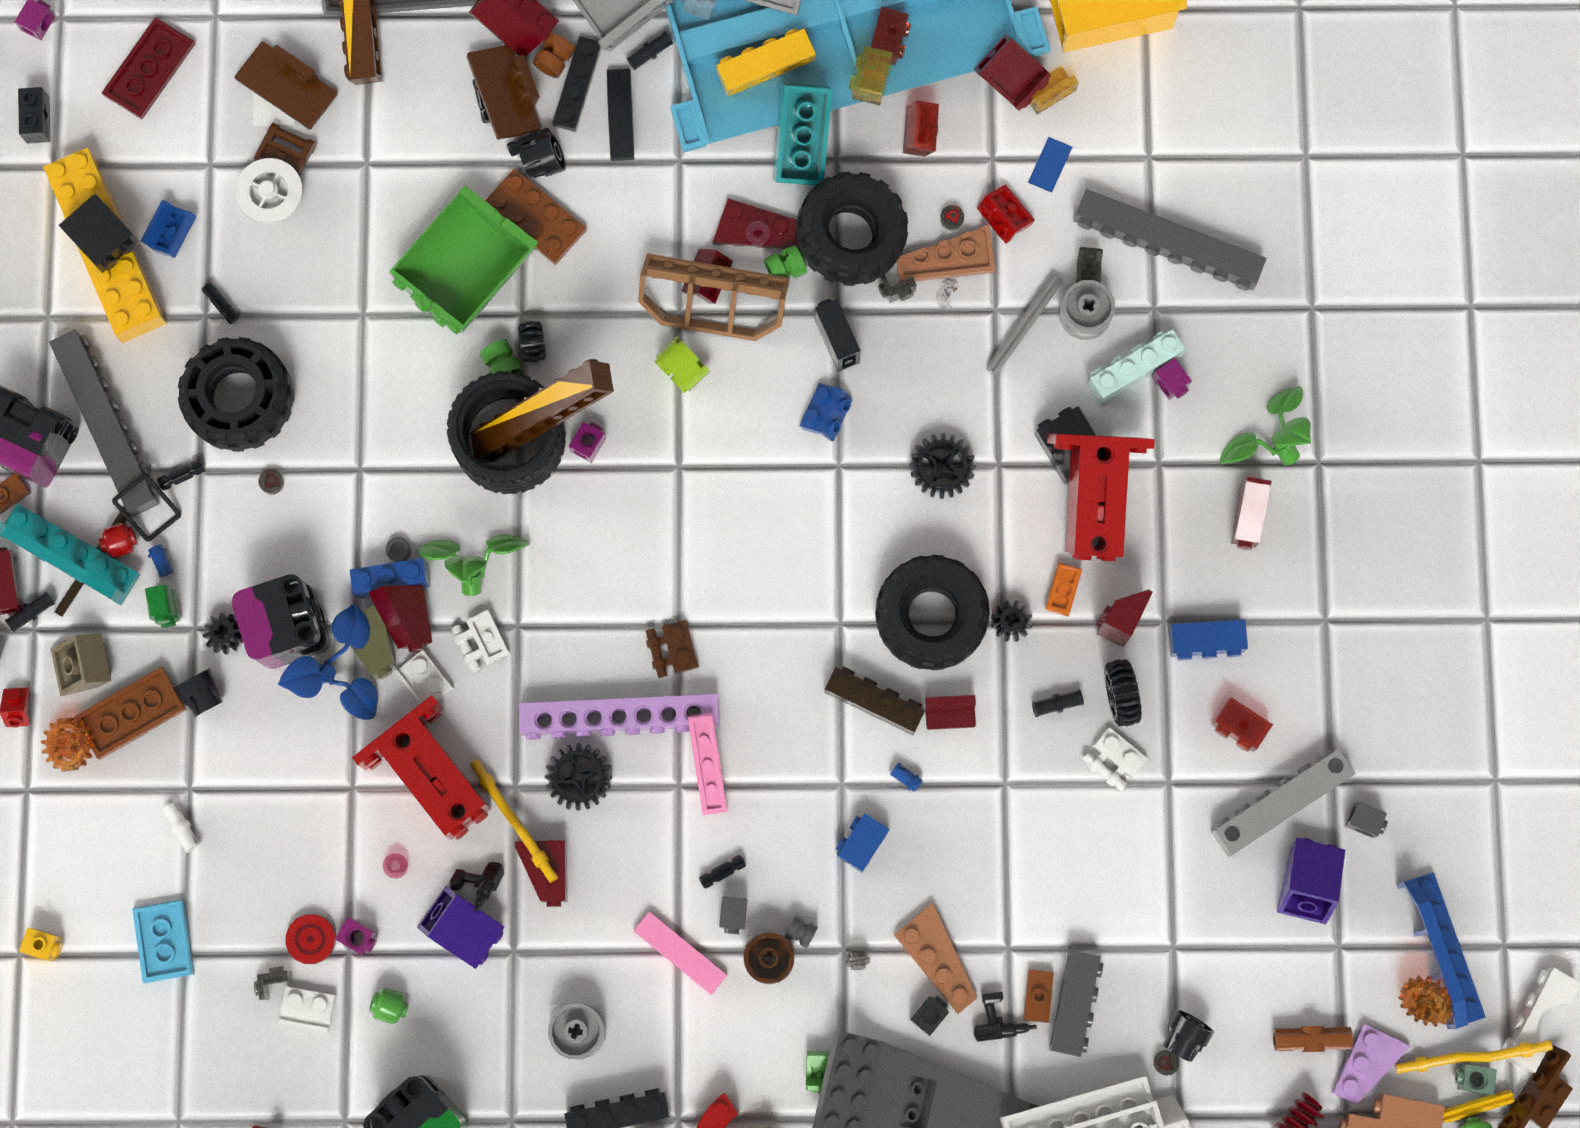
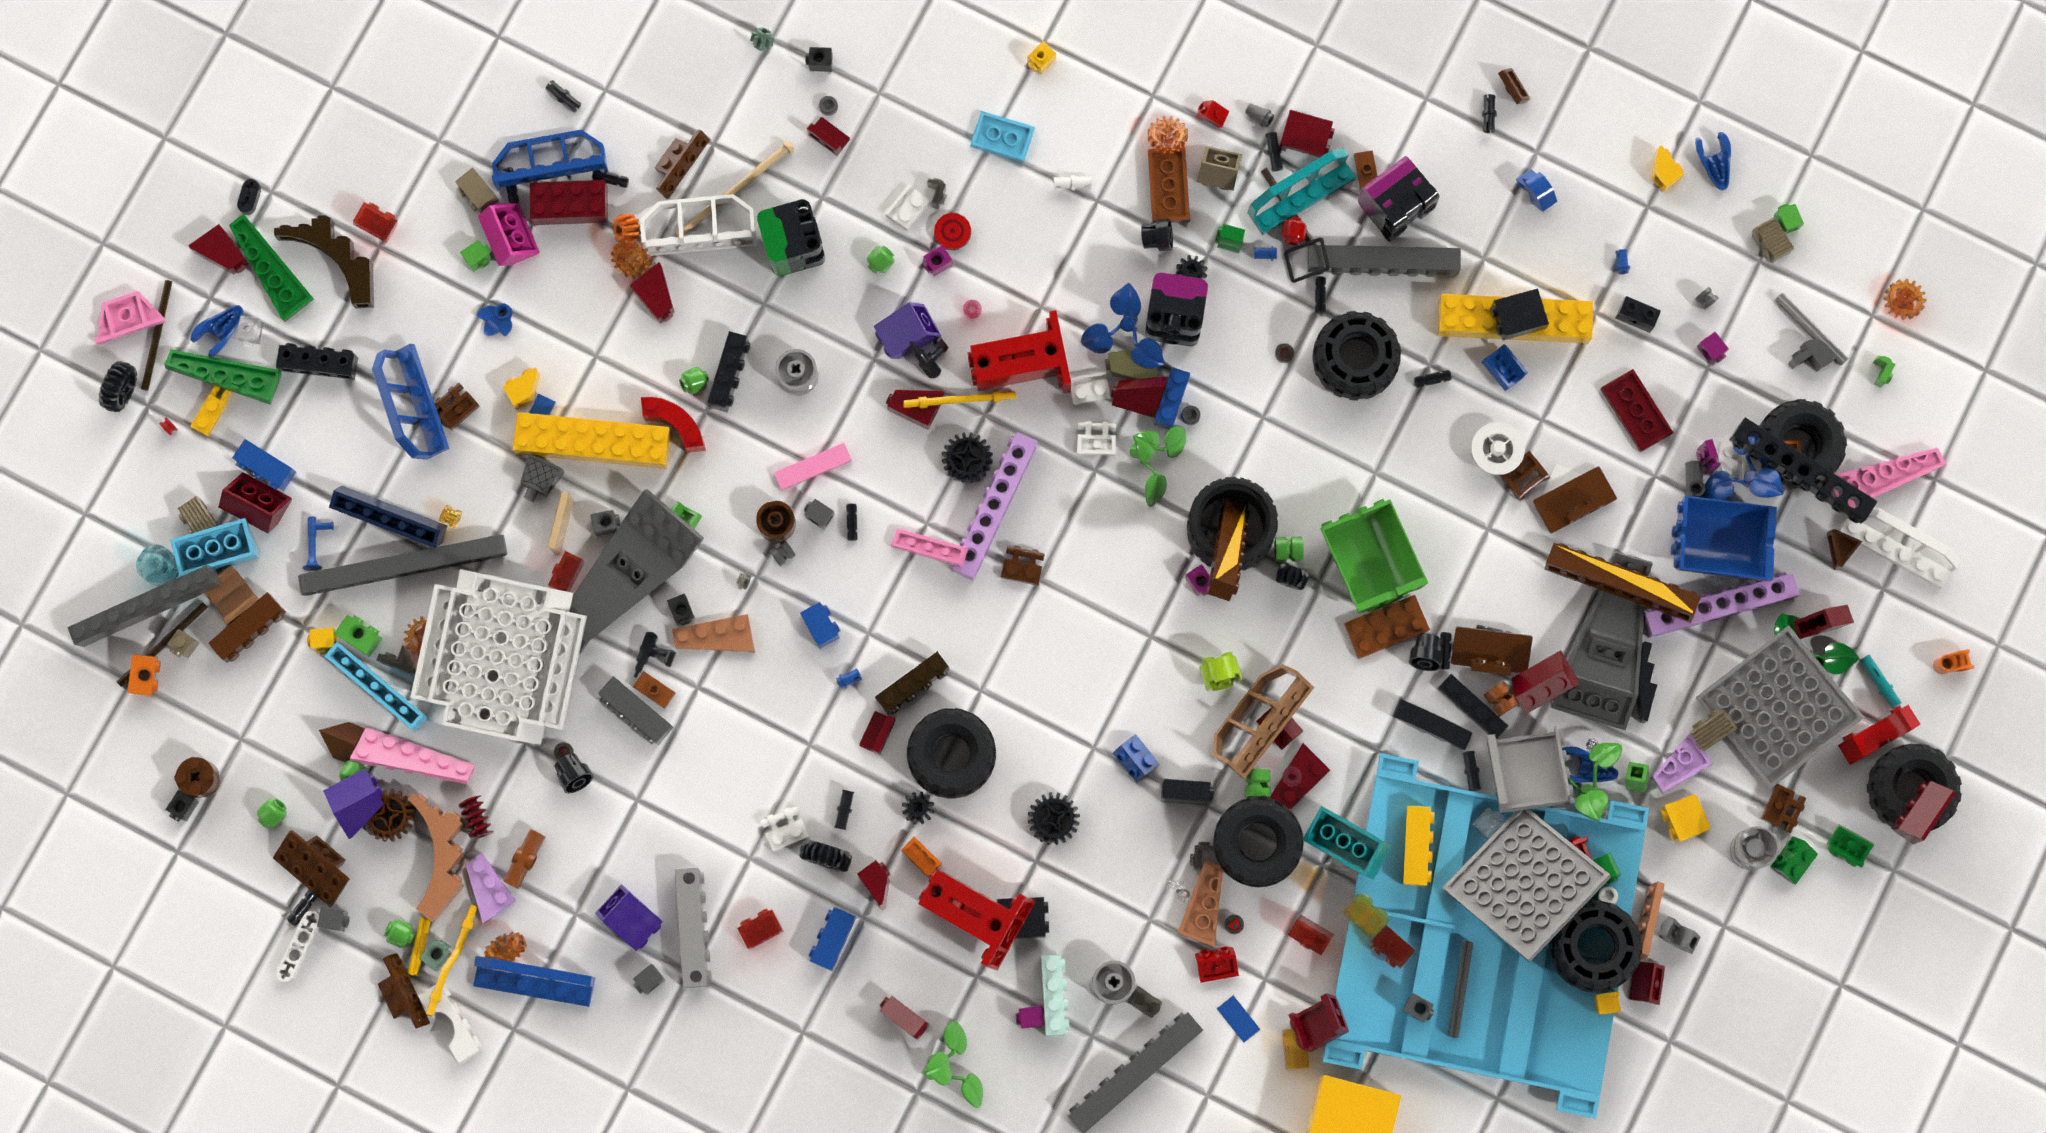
camera: 115 degrees right, 0 degrees up
light grey axle [986,274,1063,375] -> none

